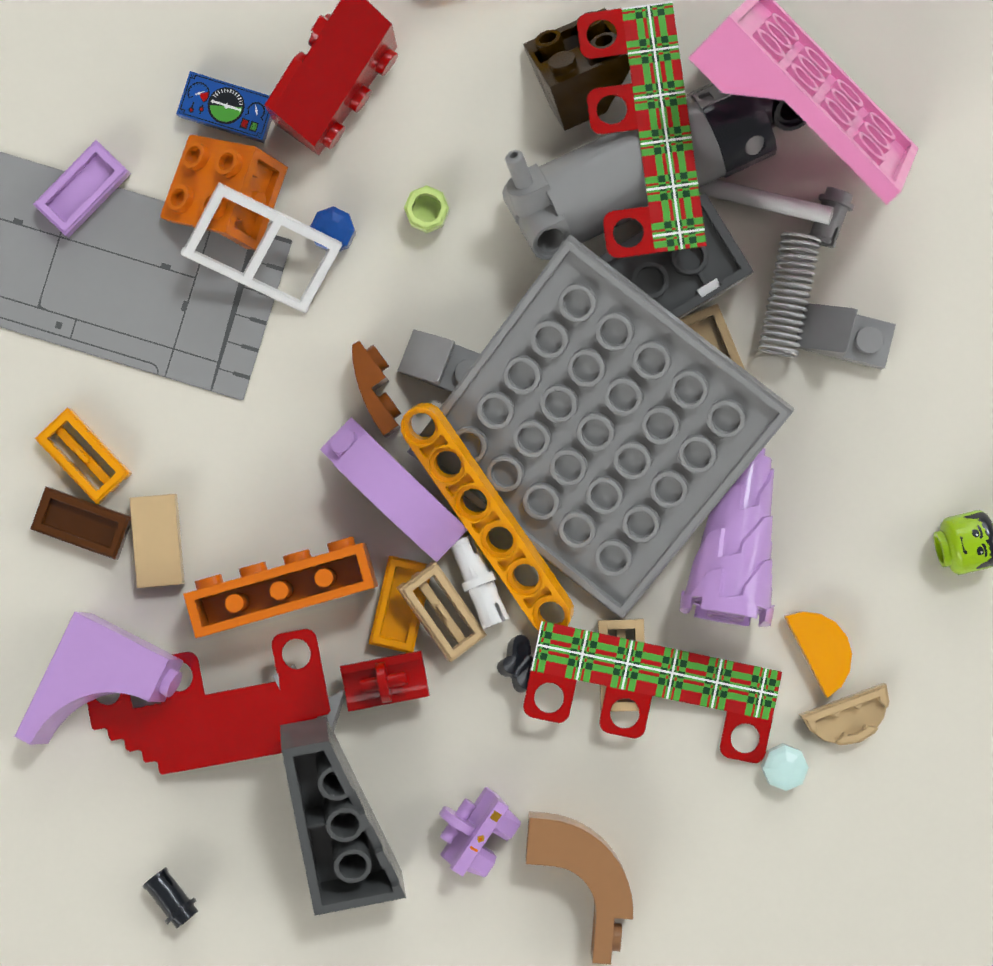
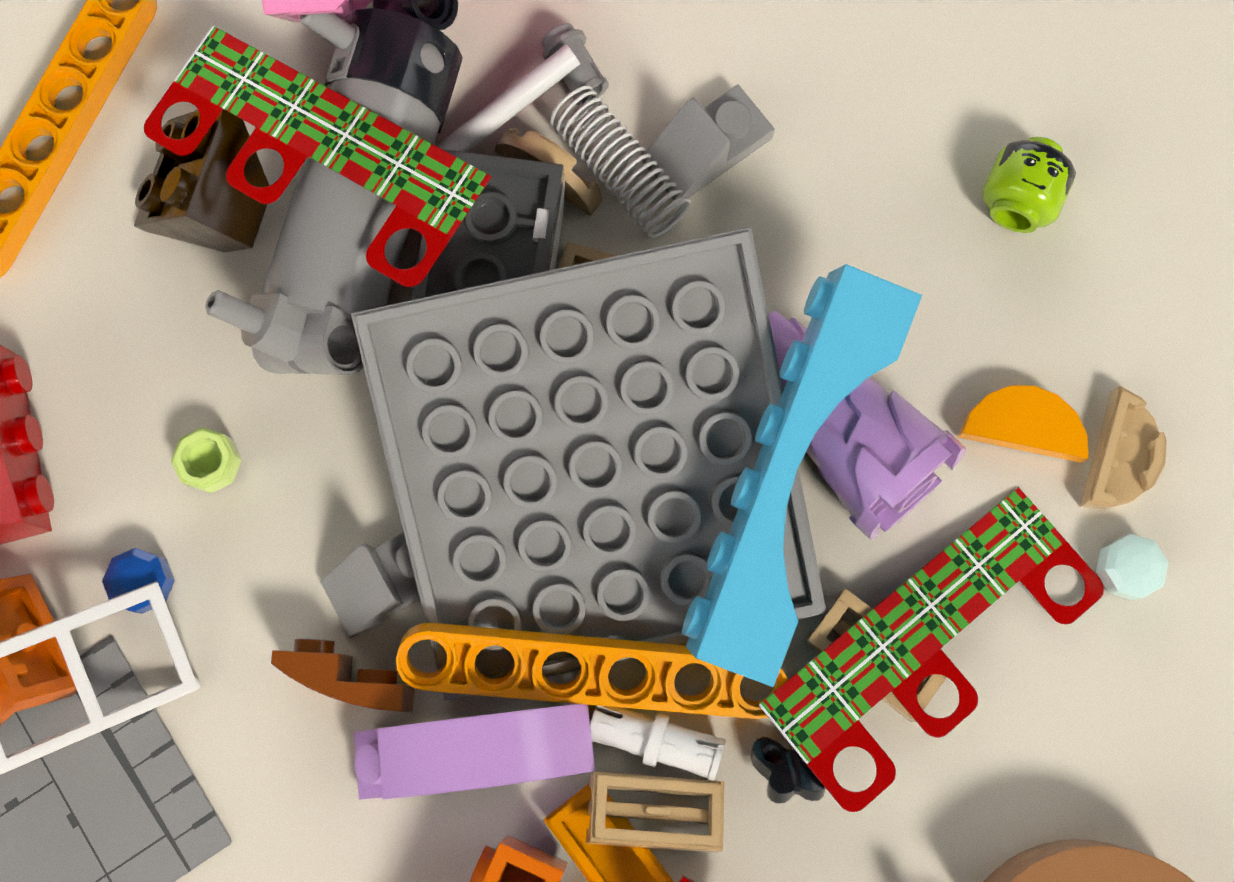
camera: 60 degrees left, 10 degrees down
none -> tan tile [495,128,603,216]
none -> medium azure arch [682,264,922,687]

